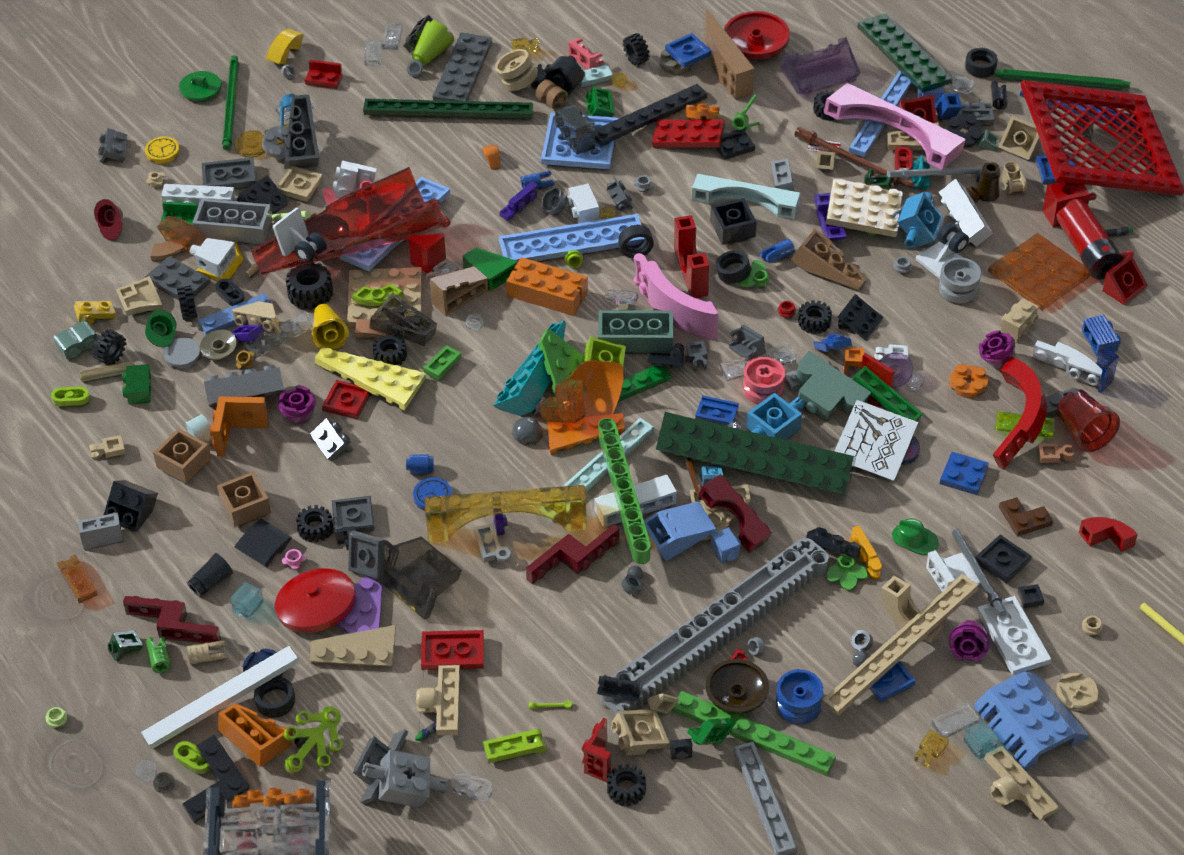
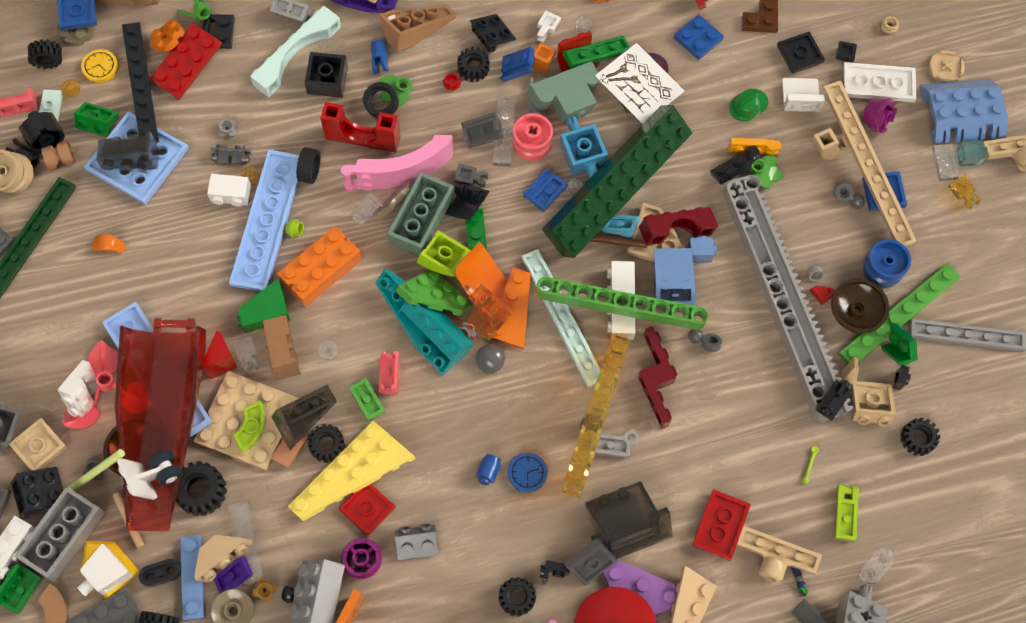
camera: 70 degrees left, 20 degrees up
clear orange brick [157,216,206,254] -> none
yellow cone [312,304,349,350] -> none
dark grey plate [331,496,374,532] -> none
dark purple hinge [500,182,537,221] -> none
blue hinge [520,170,555,189] -> none
dark grey hair [542,187,567,214] -> none
red bracket [582,718,611,783] -> none
clear purple dish [879,353,913,388] -> none
dark grey bar [952,529,1007,617] -> none
none -> yellow tile [81,49,119,84]
none -> coral hinge [378,351,400,395]

